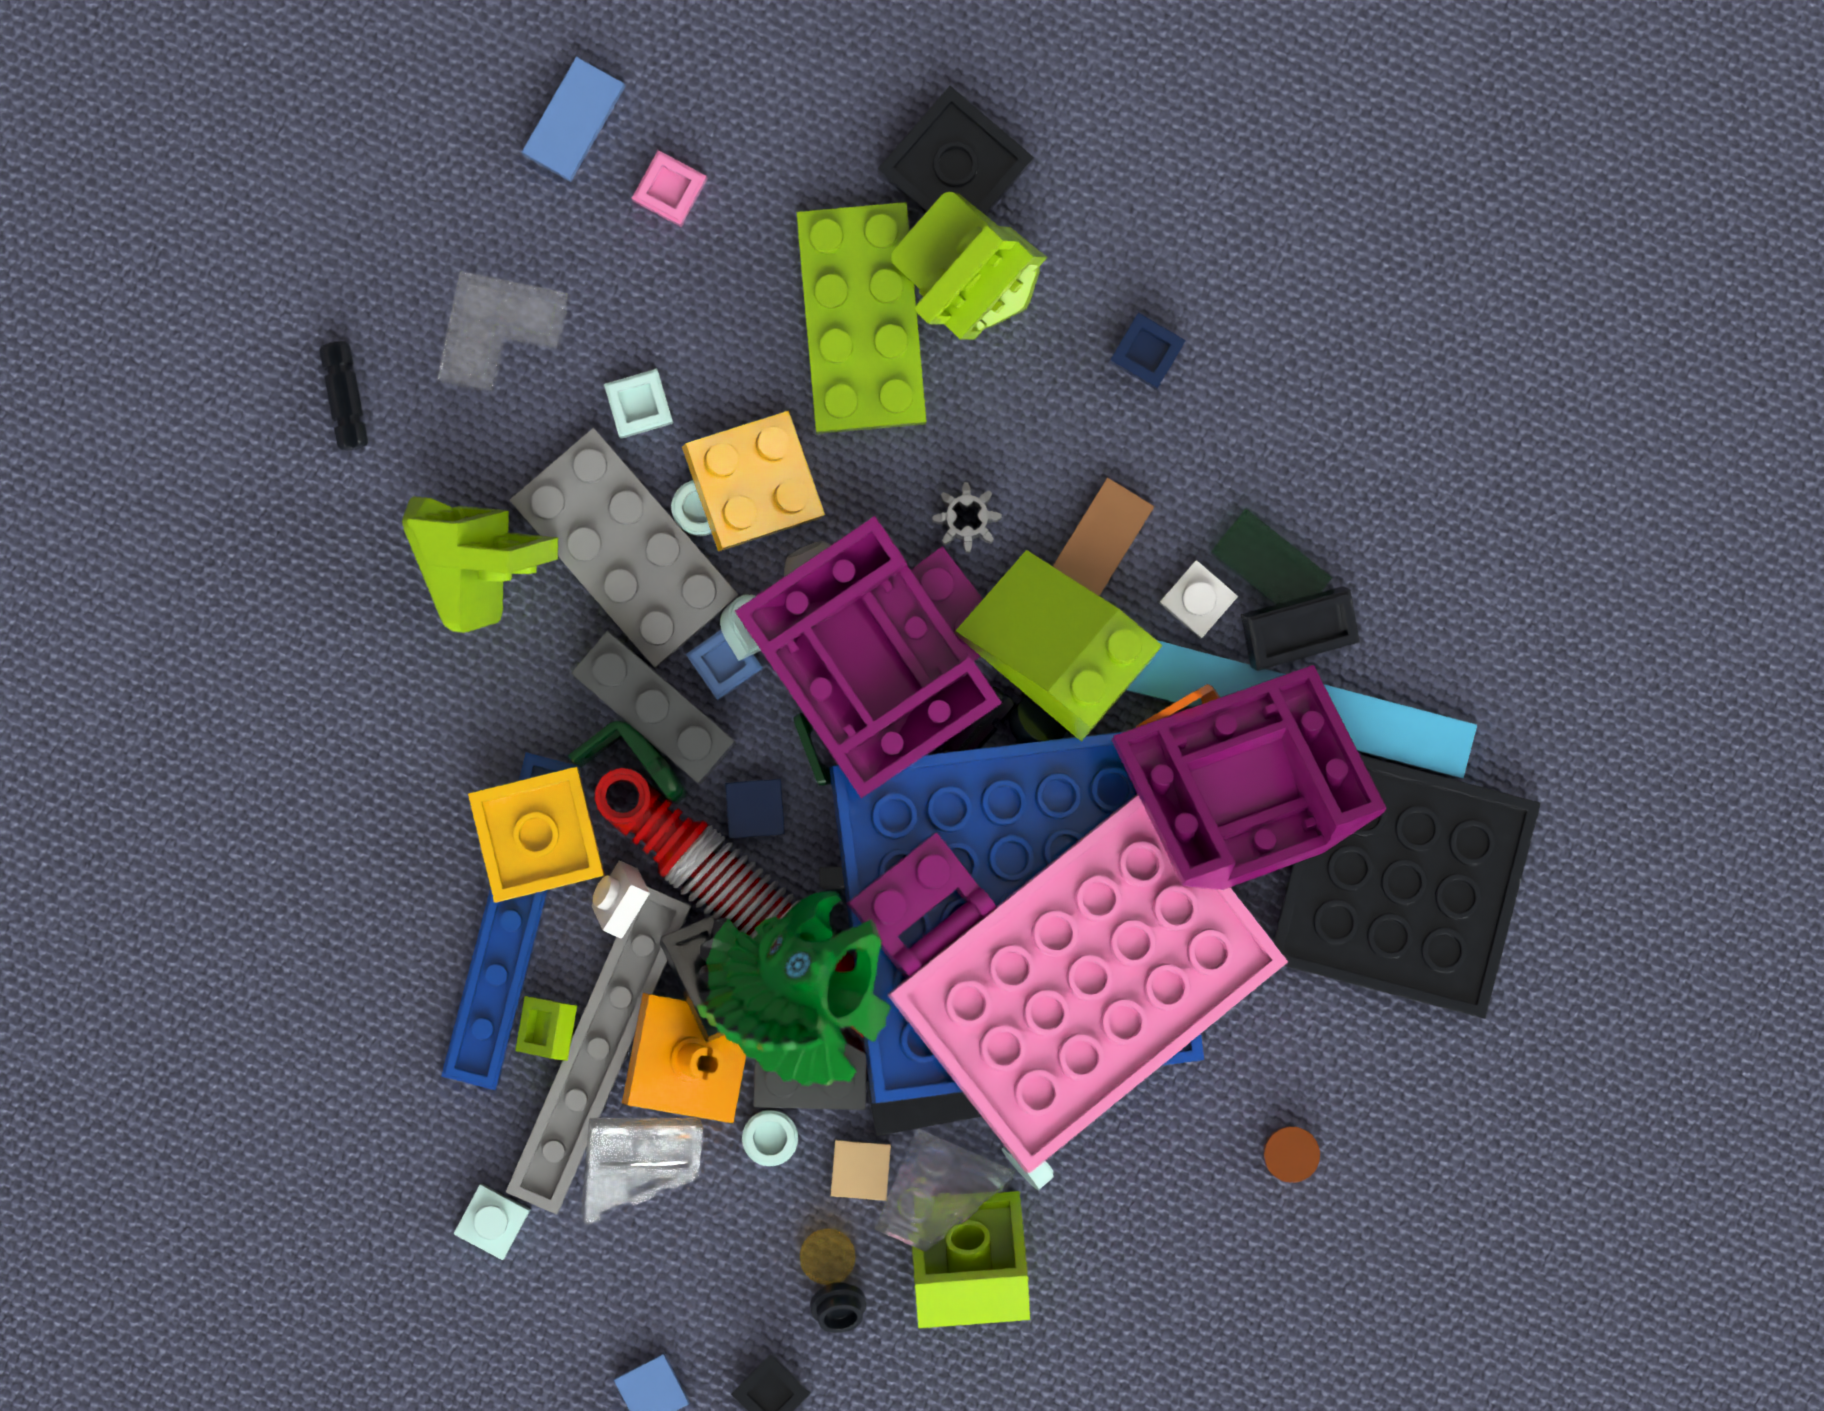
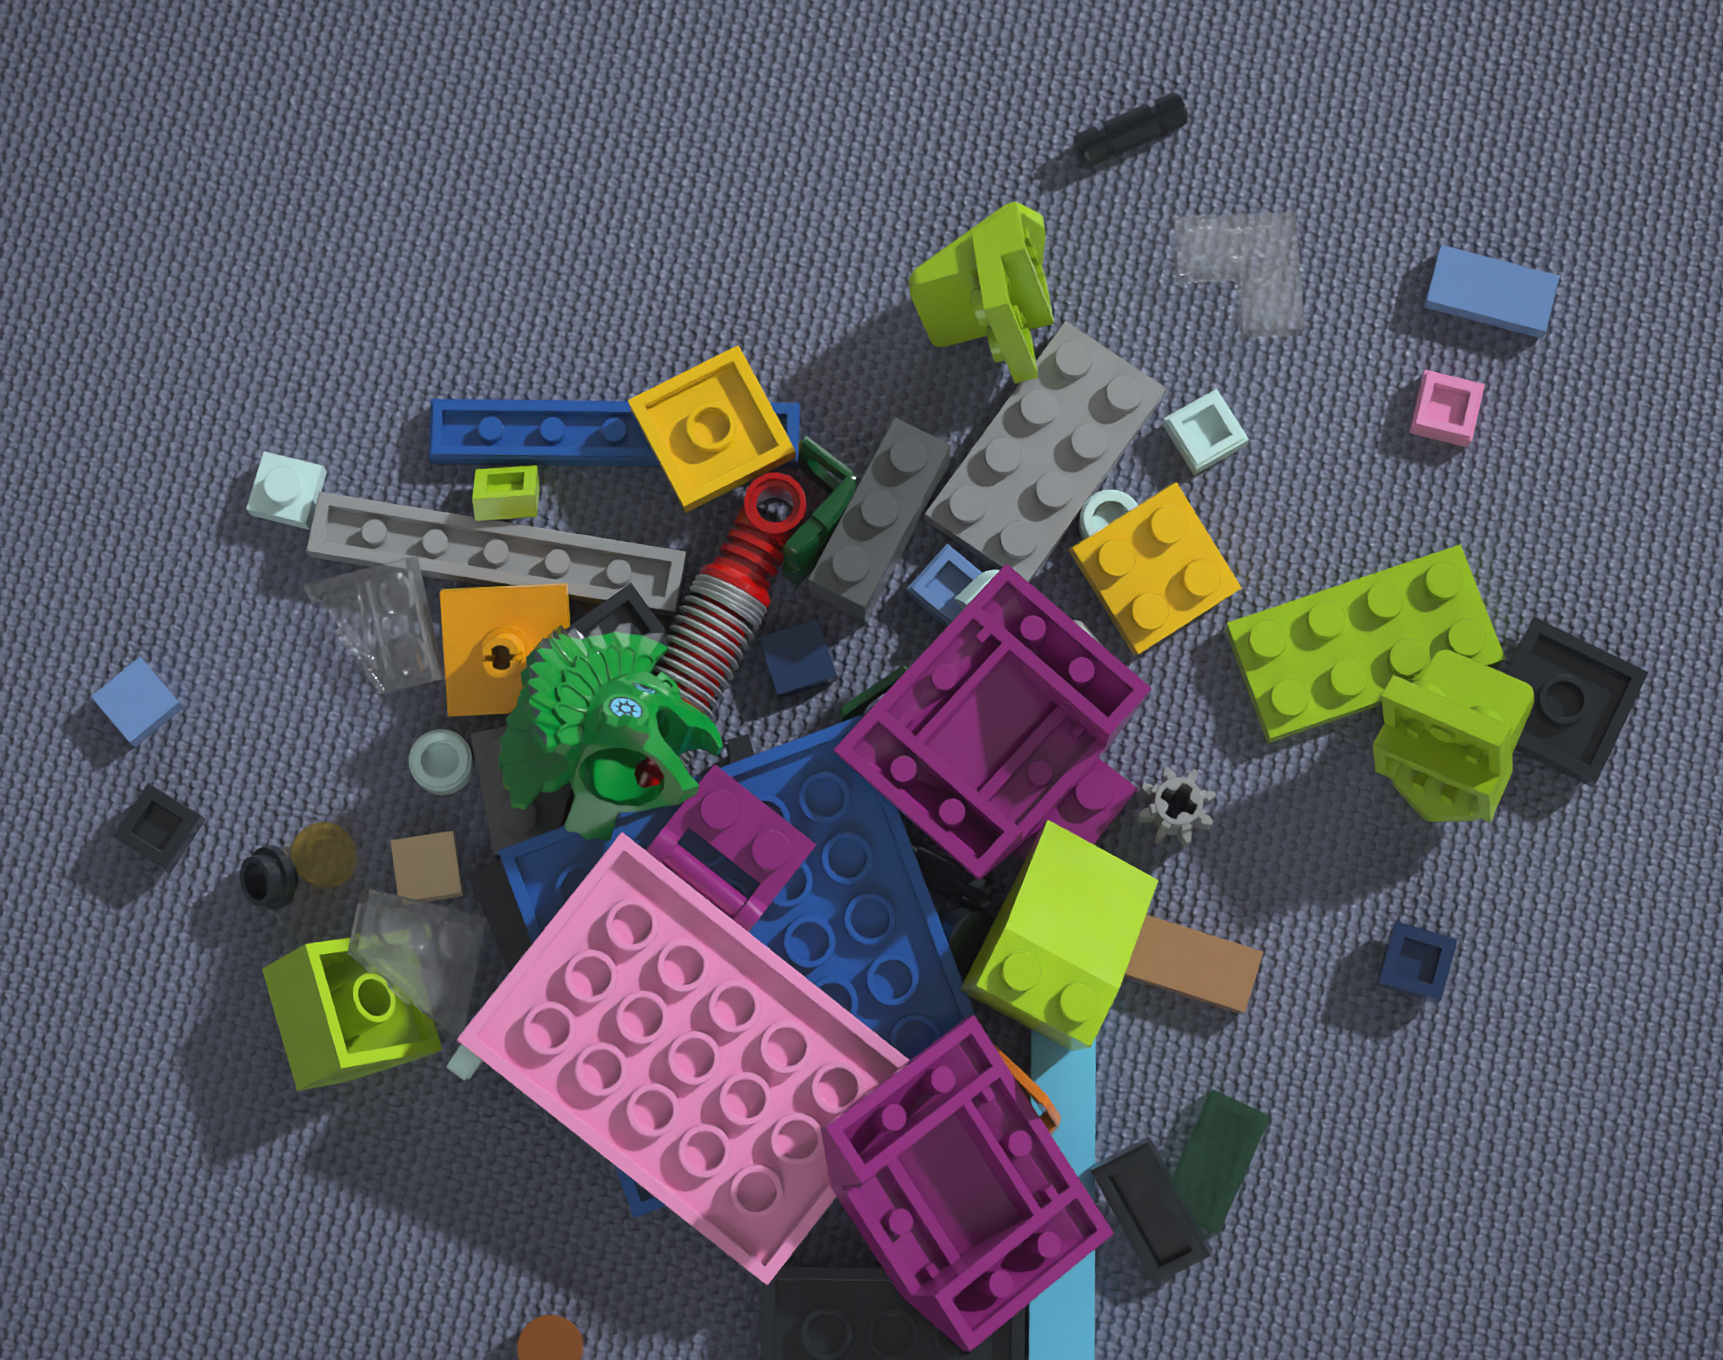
camera: 80 degrees right, 10 degrees down
white plate [591,860,650,939] -> none
white plate [1159,560,1238,639] -> none

